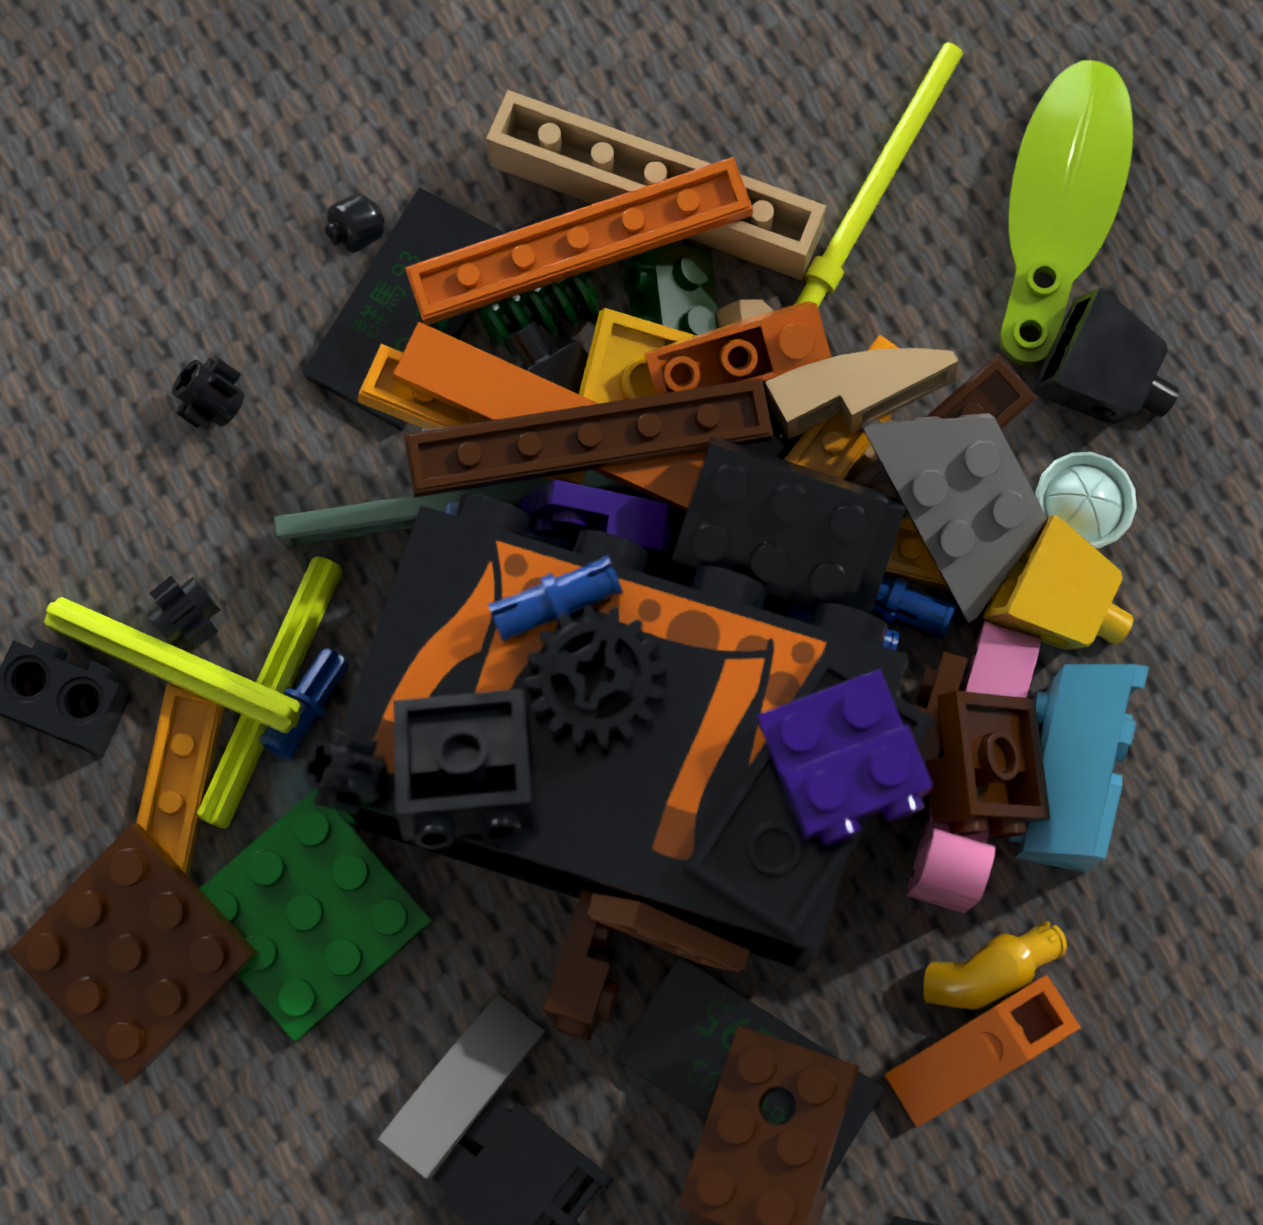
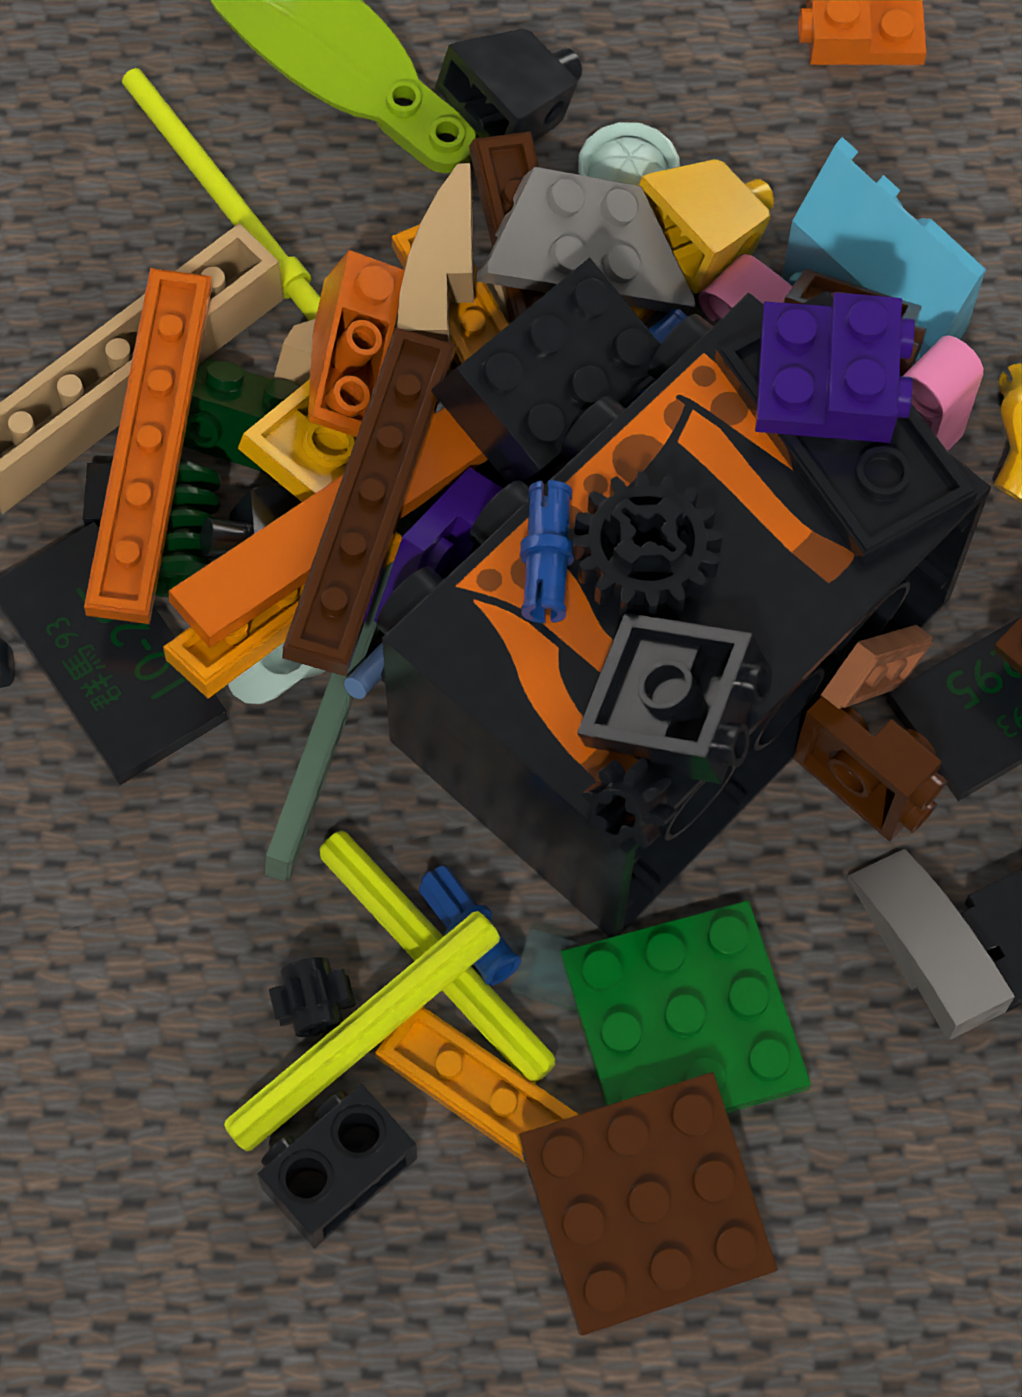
camera: 70 degrees left, 10 degrees down
black gear [172,358,244,430] -> none

